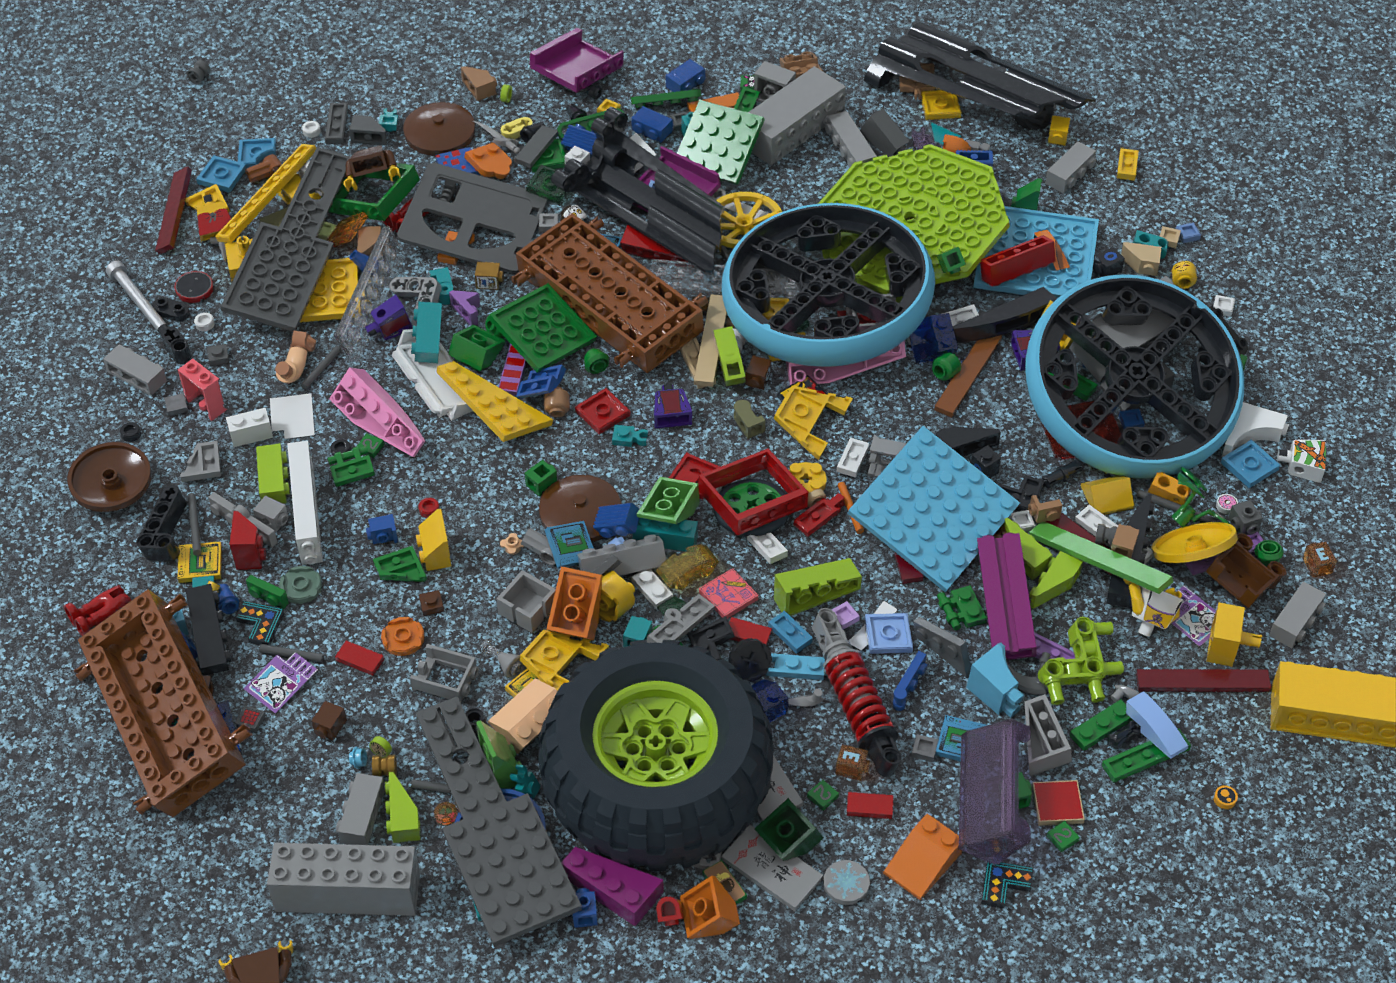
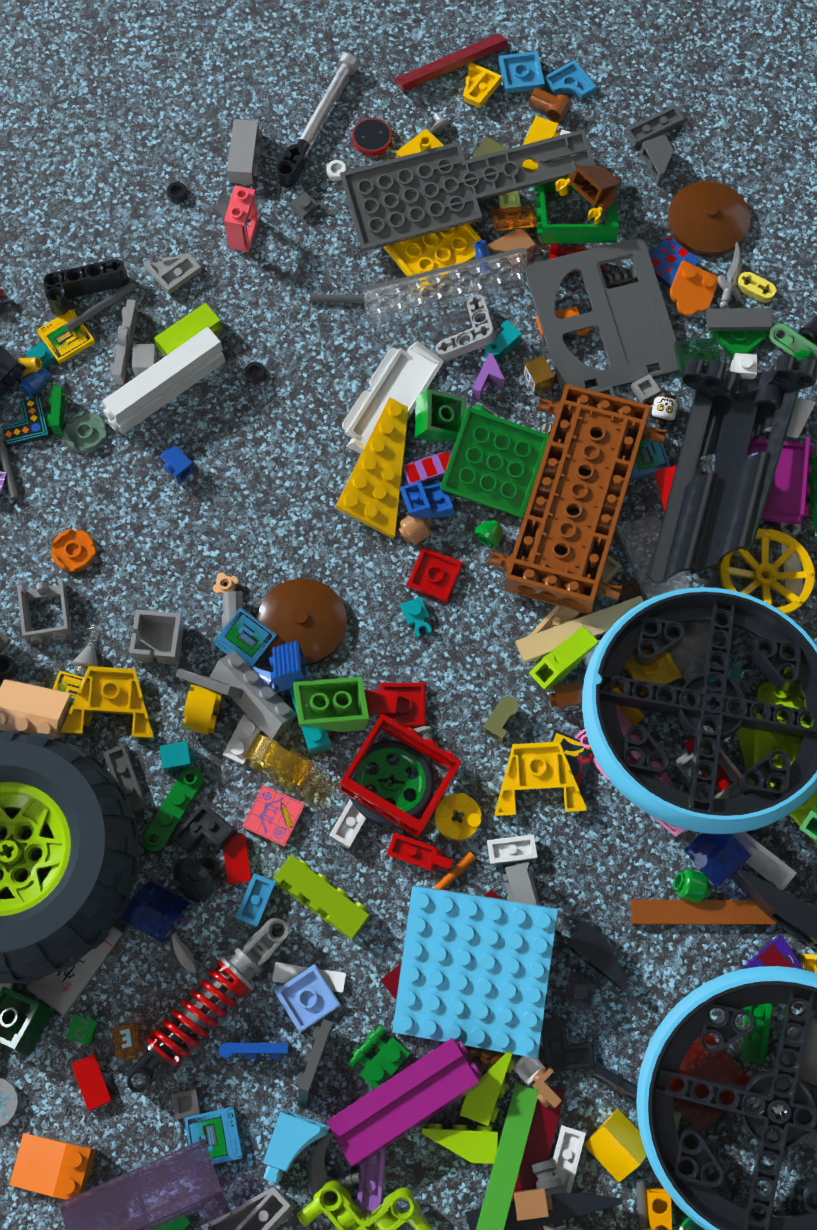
camera: 60 degrees right, 20 degrees up
reddish brown dish [67,442,152,512] -> none
black plate [153,297,190,322] -> none
torso [197,195,231,242] -> none
yellow tile [215,144,316,243] -> none
white brick [226,408,273,447] -> none
red slope [229,511,266,570] -> none
white sticker [270,393,315,439] -> none
piece [275,331,316,383] -> none
white tile [302,121,321,138] -> none
green plate [327,446,375,487] -> none
bright pink wedge [329,367,425,457] -> none
red tile [335,640,384,676] -> none
green tile [356,433,384,458] -> none
dark purple torso [365,295,413,340] -> none
green wing [373,545,427,582] -> none
teal plate [378,108,398,132] -> none
teal brick [411,301,442,363] -> none
yellow slope [416,509,451,571] -> none
red tile [418,498,440,518] -> none
reddish brown plate [418,590,444,616] -> none
medium nougat slope [461,66,497,101] -> none
lime tile [500,84,512,103] -> none
black cone [520,122,545,143] -> none
green brick [524,460,557,497] -> none
orange slope [546,566,603,641] -> none
blue brick [561,124,596,158] -> none
light grey hinge [647,594,715,643] -> none
dark purple torso [654,383,692,429] -> none
clear green slope [657,596,687,615] -> none
medium azure hinge [766,653,825,680] -> none
tan tile [808,489,826,507] -> none
lavender tile [832,602,860,629] -> none
blue plate [1119,409,1145,429] -> none

